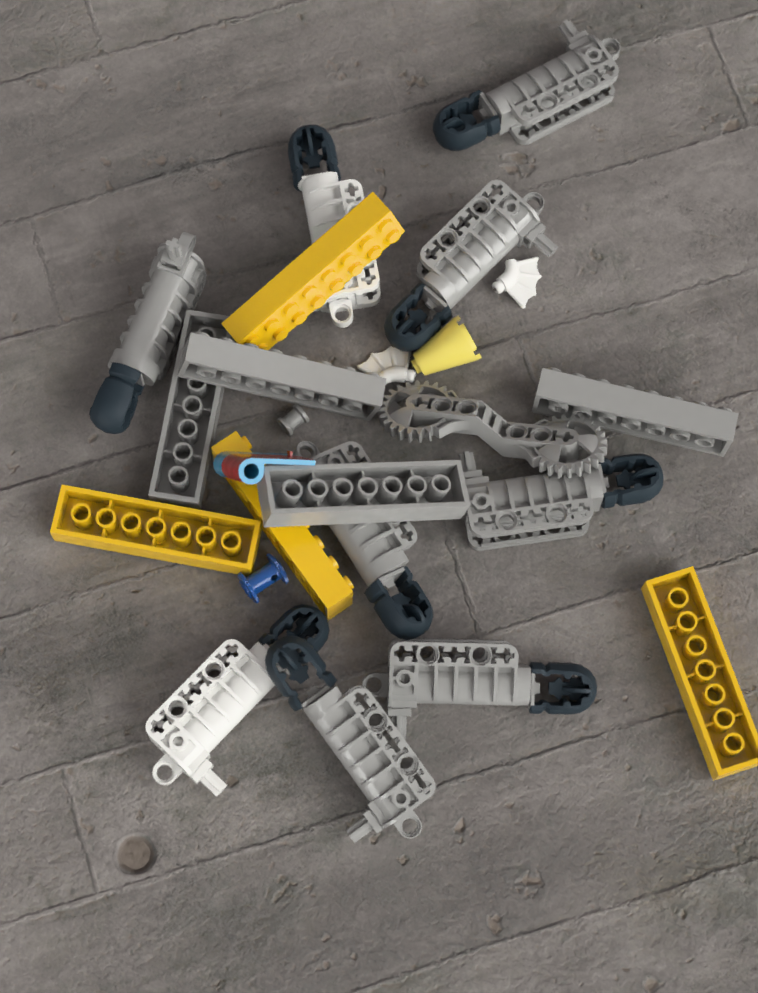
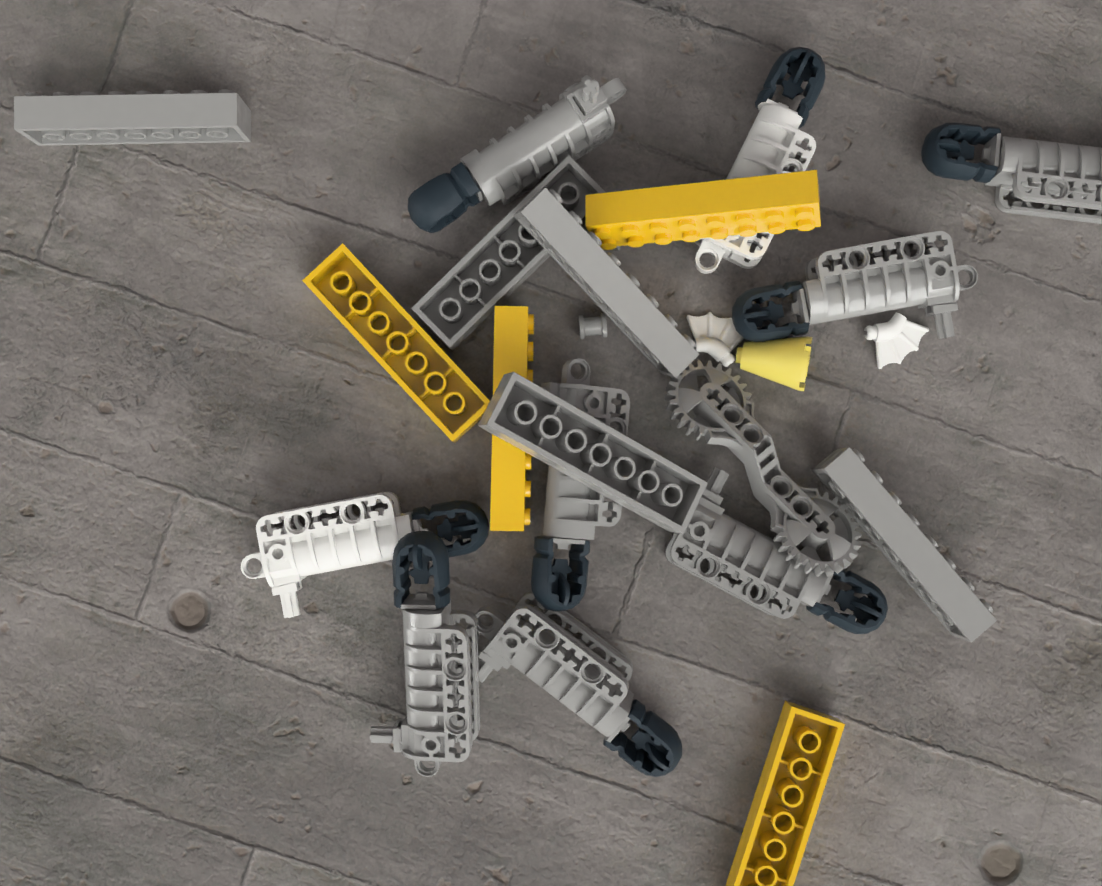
camera: 40 degrees right, 15 degrees up
dark azure door [213,451,316,485] -> none
blue hose [237,553,289,603] -> none

